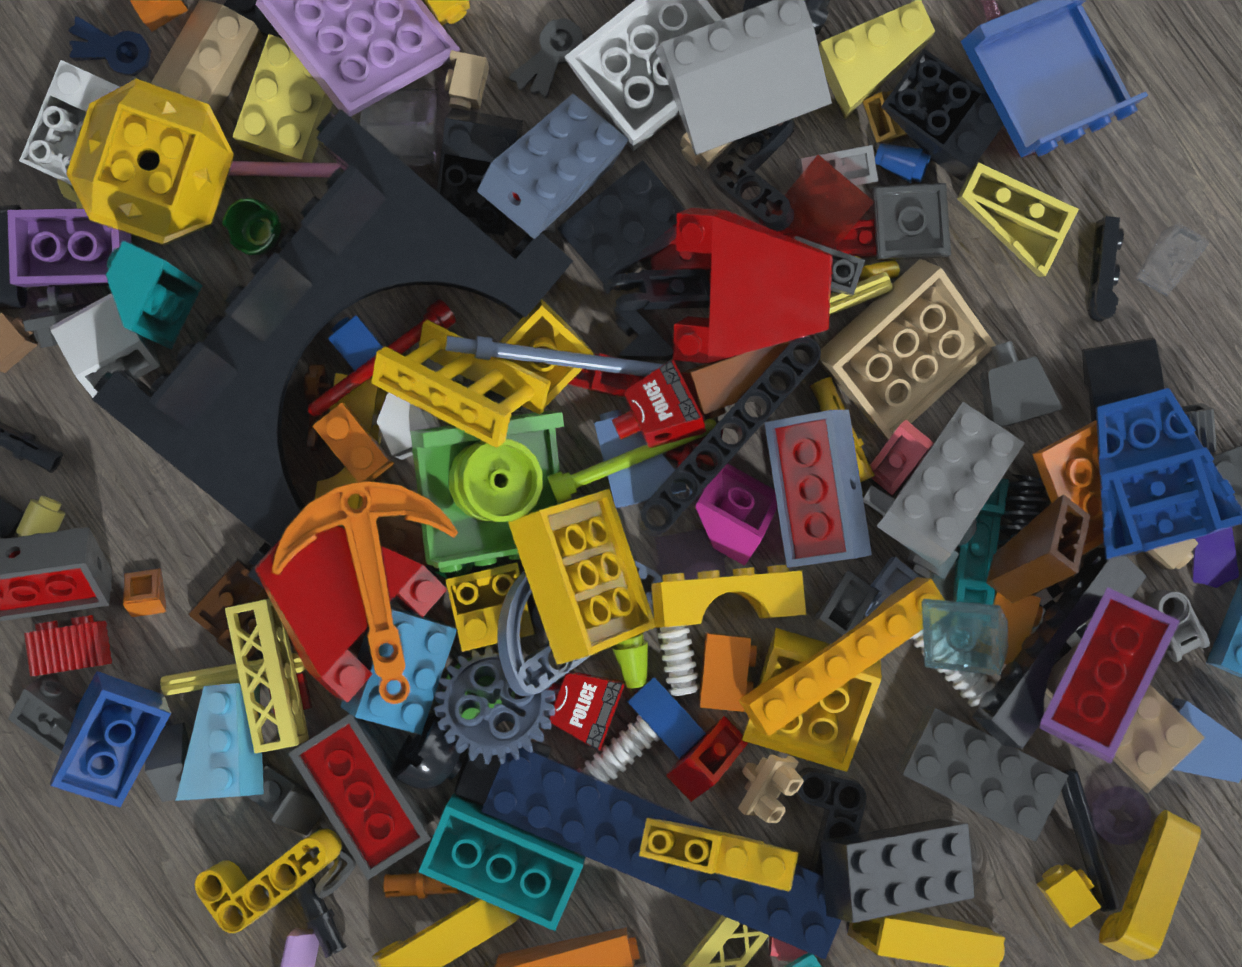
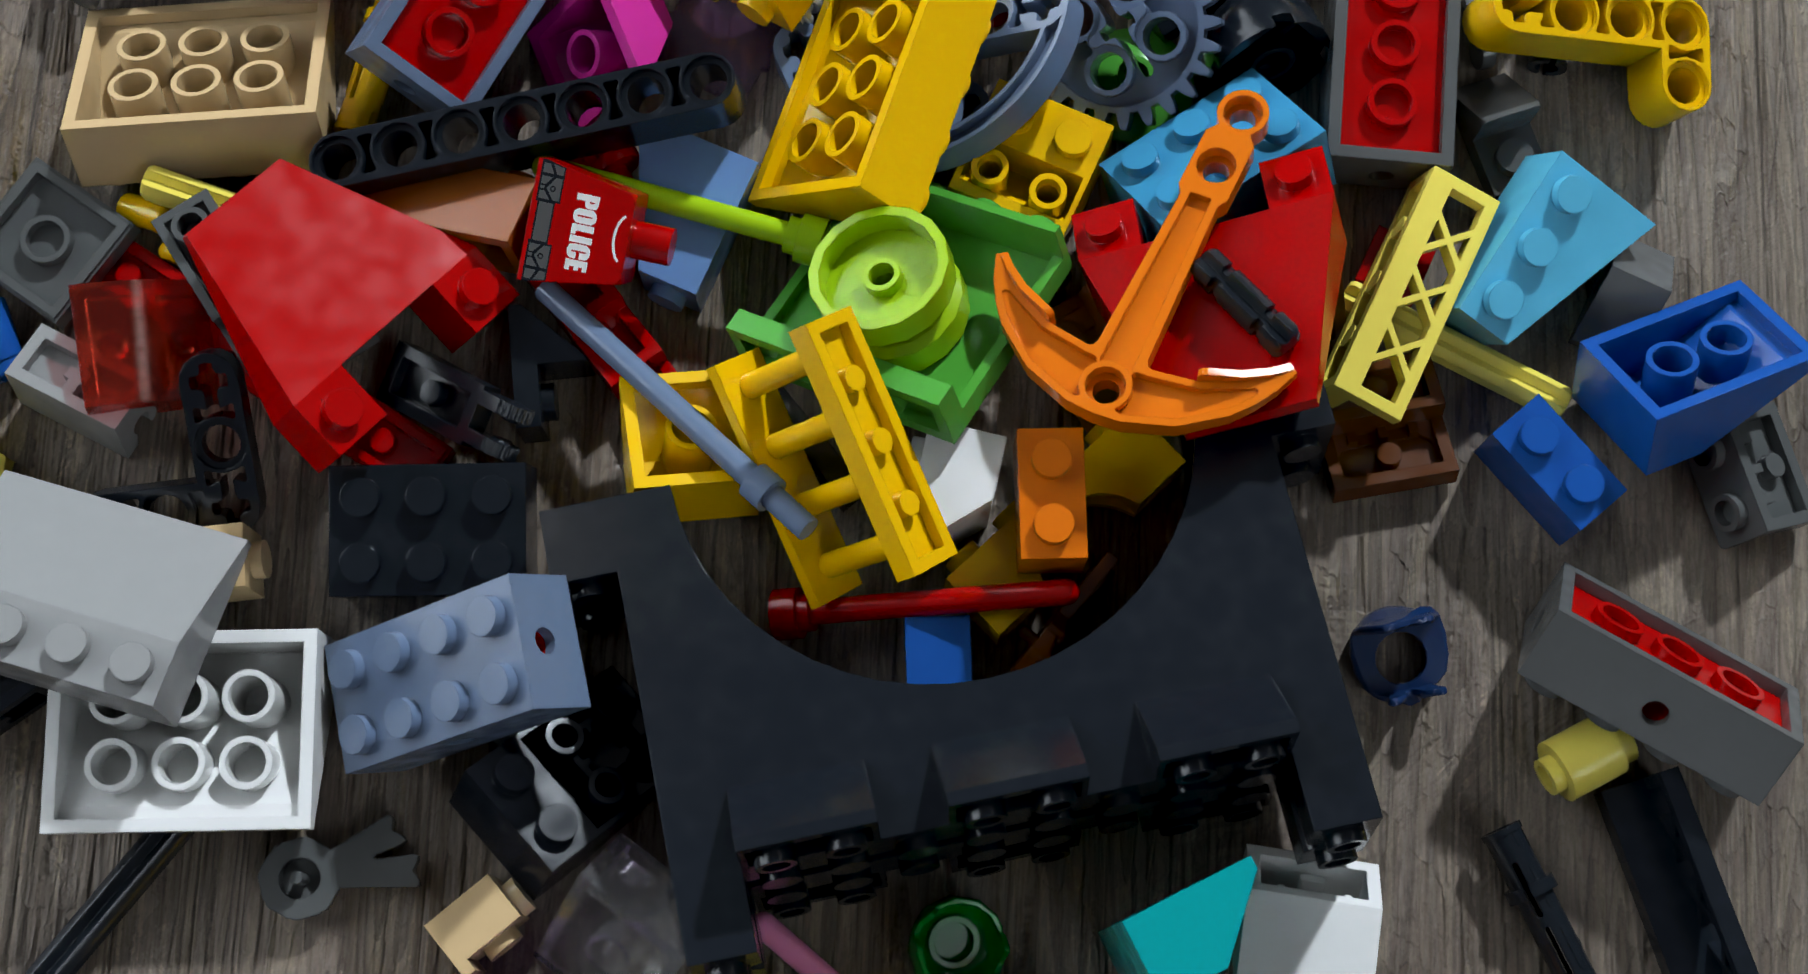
camera: 145 degrees left, 10 degrees down
red brick [24,615,112,677] -> none
orange slope [123,568,166,617] -> none
none -> black axle [1191,248,1301,358]
none -> dark blue piece [1349,606,1449,707]
none -> blue brick [1474,394,1627,546]

